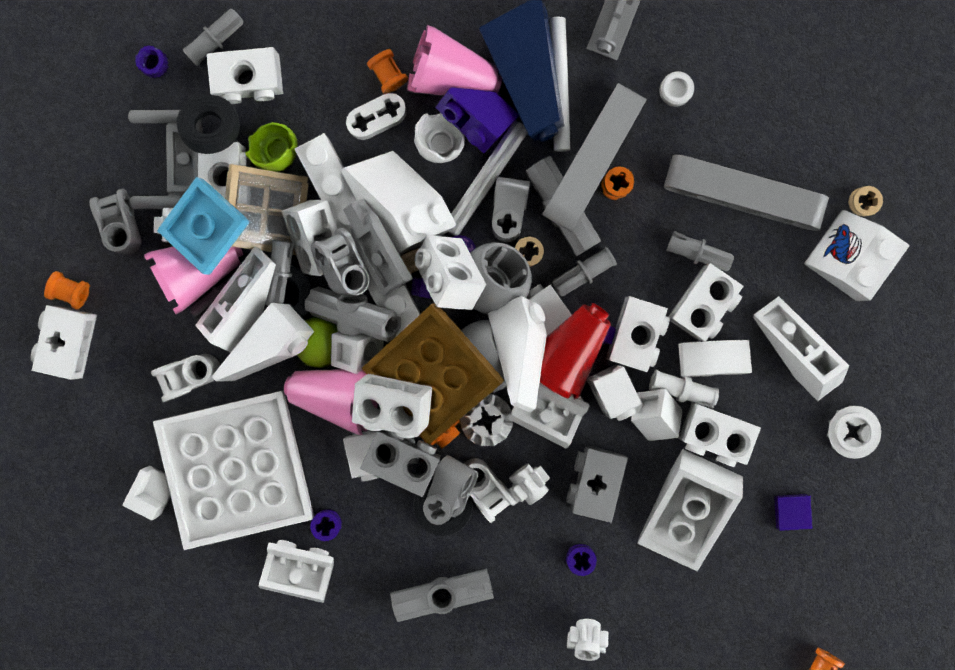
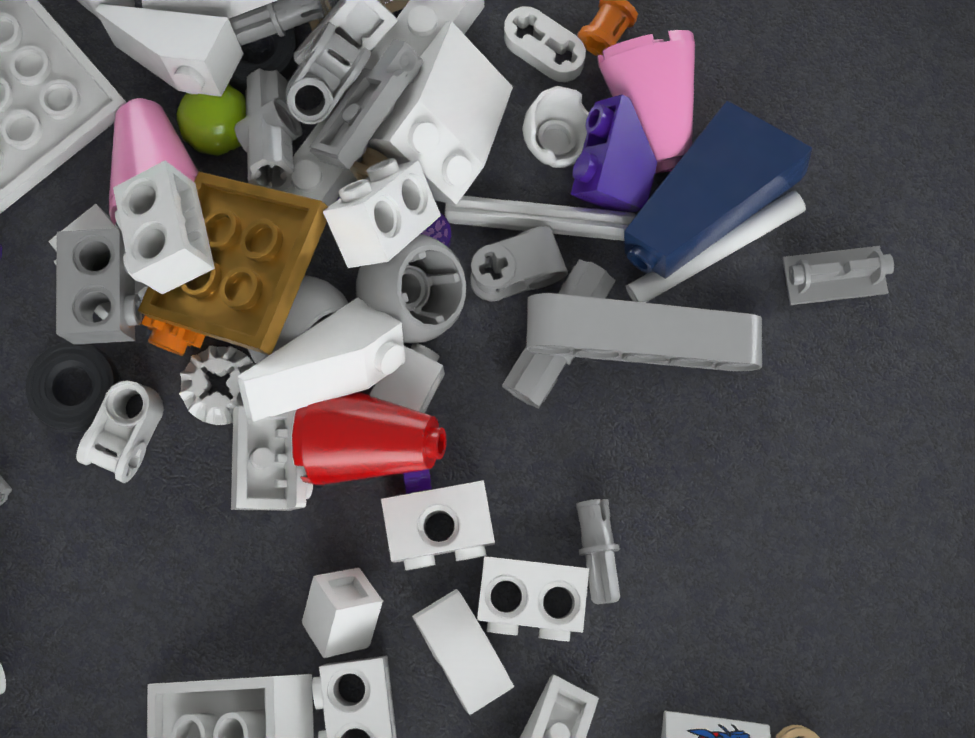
camera: 65 degrees right, 10 degrees down
white brick [331,332,384,374] -> none
light grey piece [423,455,478,525] -> none
white gear [508,463,550,505] -> none
tan bush [515,236,544,267] -> none
light grey axle [552,247,617,296] -> none
light grey brick [566,445,628,523] -> none
dark purple bush [566,543,597,576] -> none
white brick [587,364,642,421] -> none
orange bush [601,166,634,200] -> none
white pin [649,370,719,409] -> none
white tile [659,71,694,107] -> none
light grey beam [664,155,829,231] -> none

